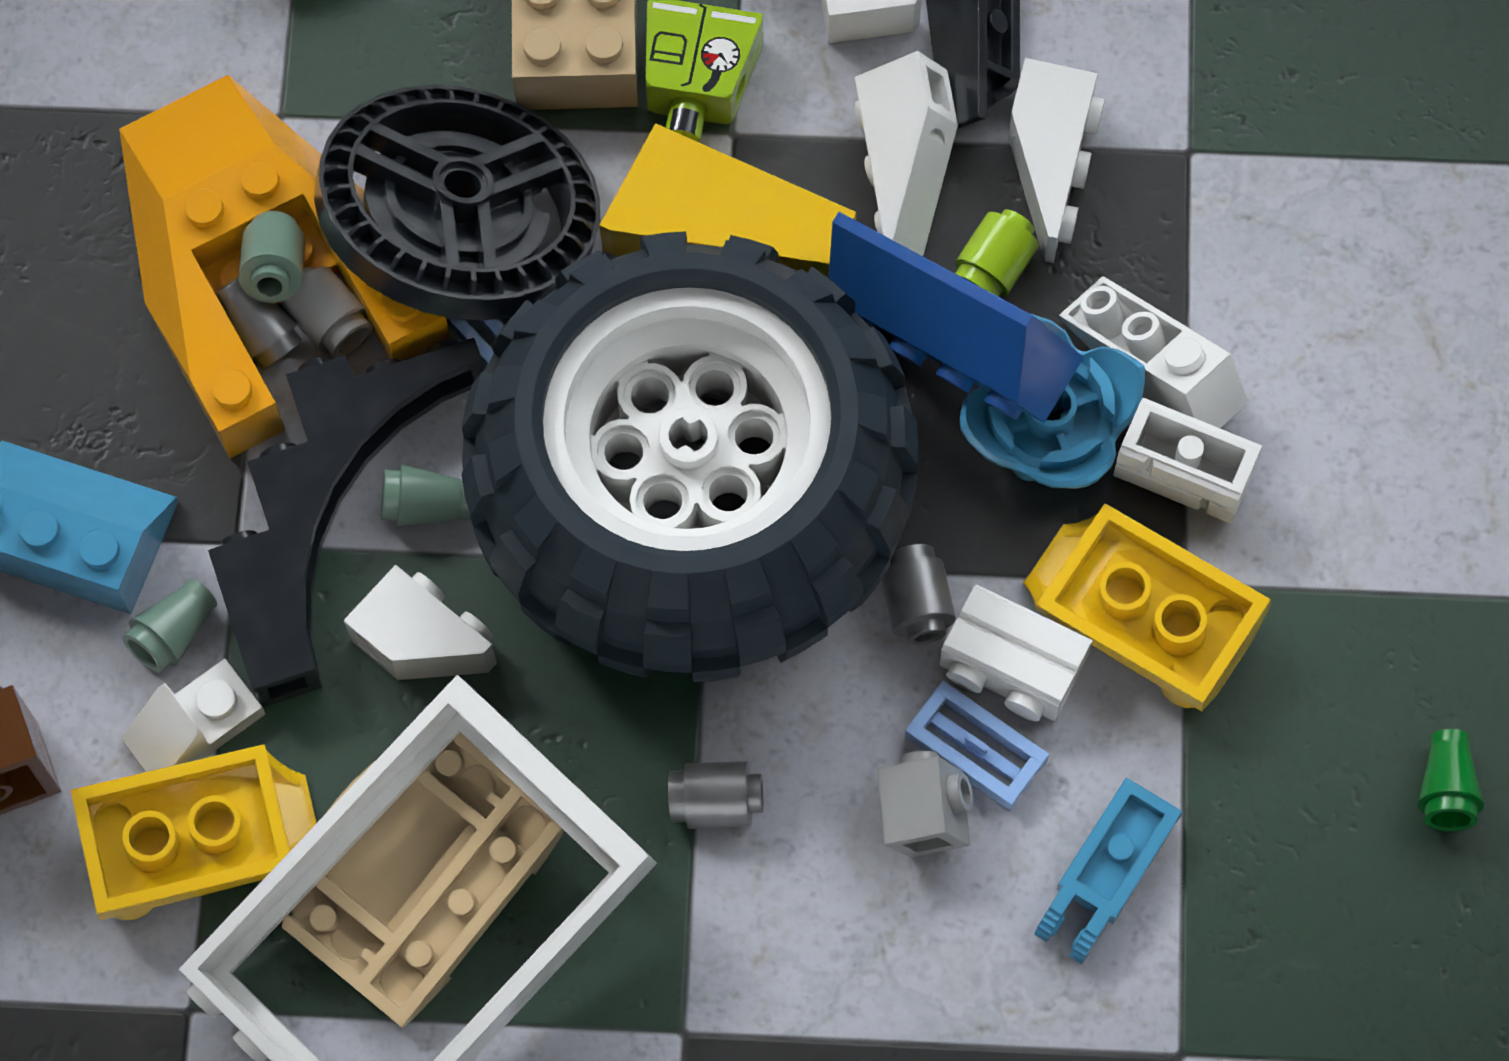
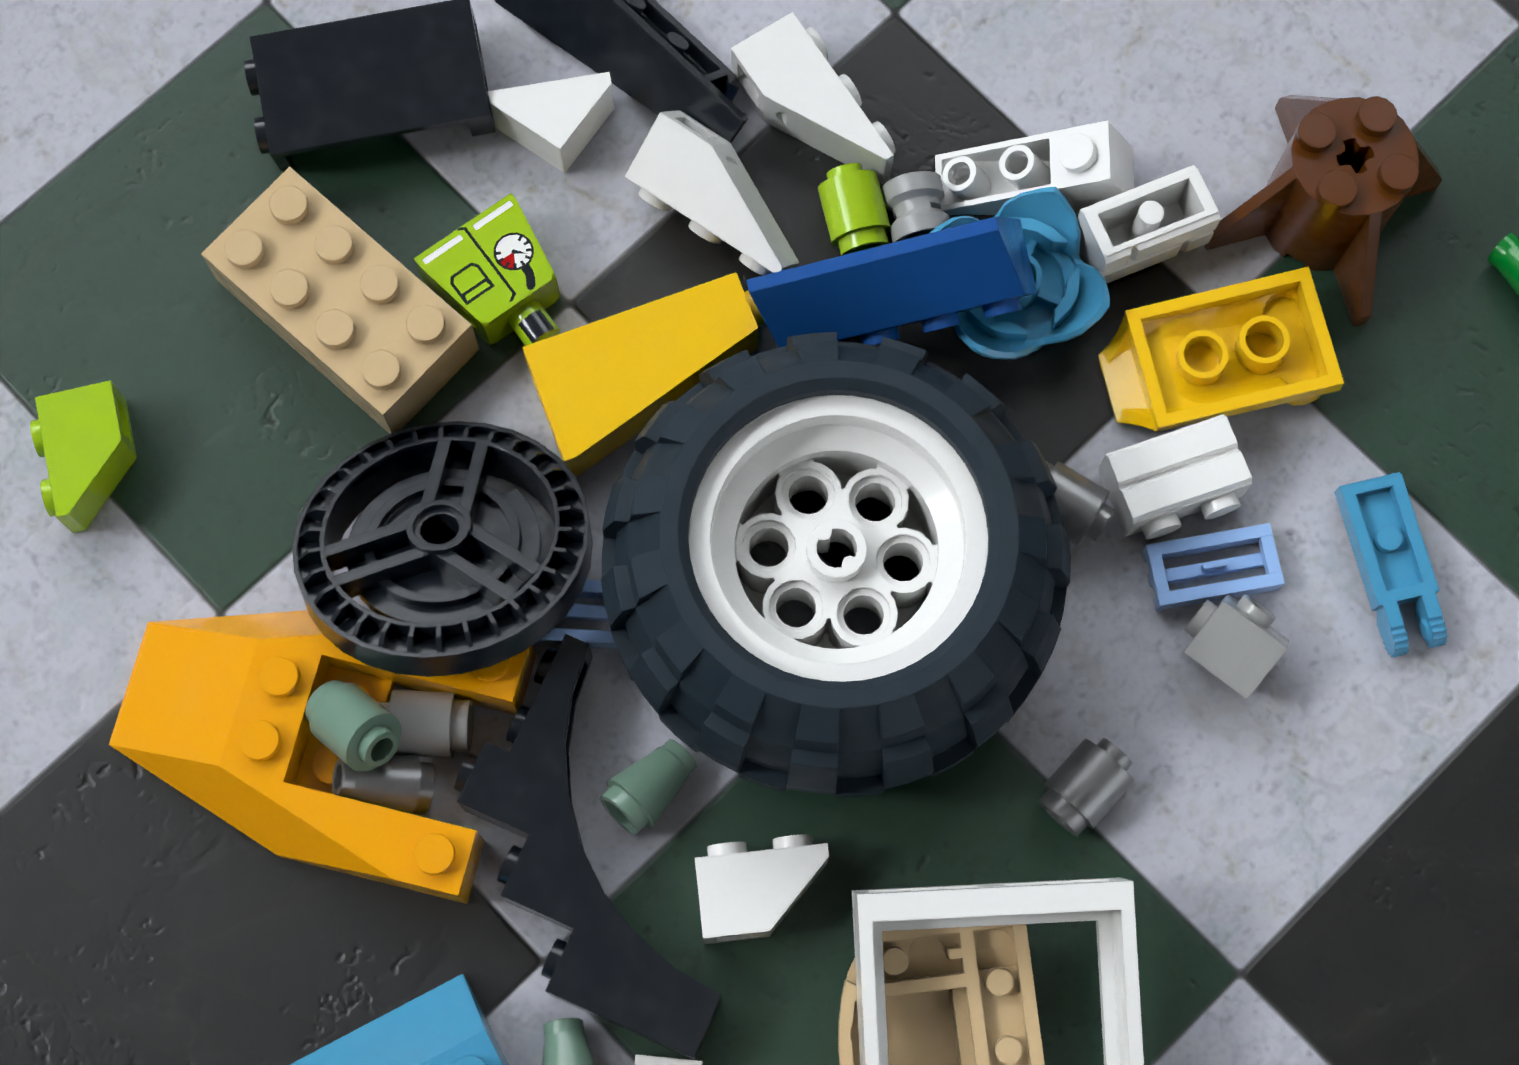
camera: 50 degrees left, 5 degrees up
none -> light grey wheel [881,171,950,242]
none -> reddish brown brick [1205,95,1442,326]

